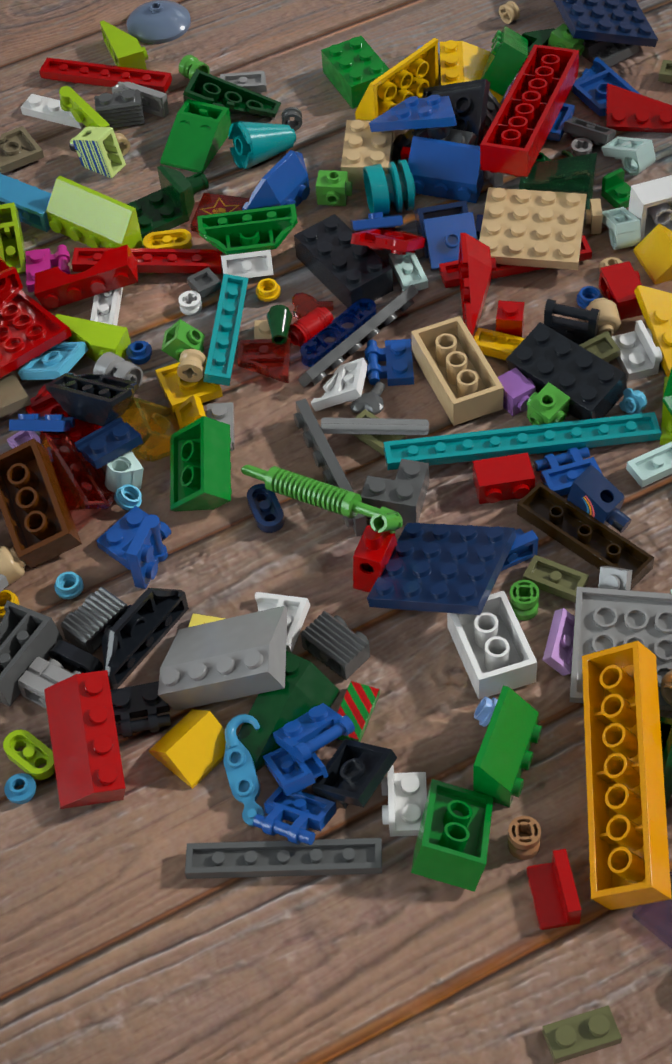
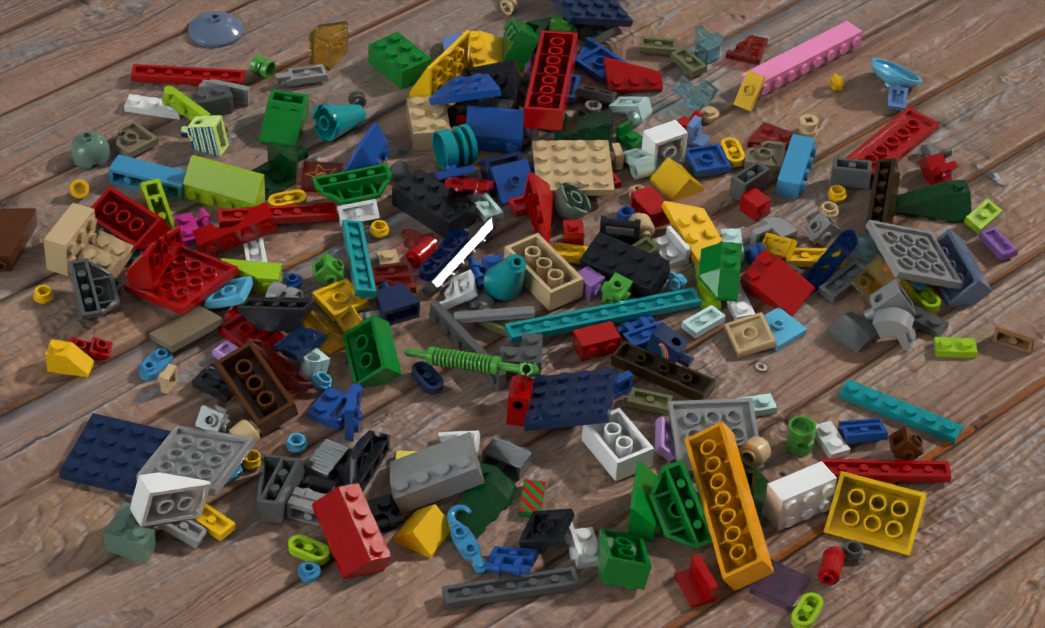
camera: 20 degrees left, 10 degrees down
blue plate [9,413,75,432] -> none
lime slope [100,20,148,70] -> none
tan wheel [177,349,206,382] -> none
white bush [178,291,202,316] -> none
dark green wedge [183,69,281,118] -> none
dark grey plate [187,267,221,299] -> none
blue plate [262,747,328,796] -> none
dark green cone [267,305,292,345] -> none
blue plate [273,703,355,763] -> none
bright green brick [316,170,352,206] -> none
light blue plate [474,696,498,727] -> none
medium nougat wheel [508,816,541,860] -> none
bright green wheel [509,580,540,621] -> none
light grey plate [598,566,632,591] -> none
none -> clear yellow slope [308,21,348,71]
none -> dark blue torso [376,282,420,326]
none -> dark grey rock [389,160,411,181]
none -> teal cone [483,254,526,302]
none -> sand green cylinder [553,182,591,220]
none -> green wedge [648,459,713,549]

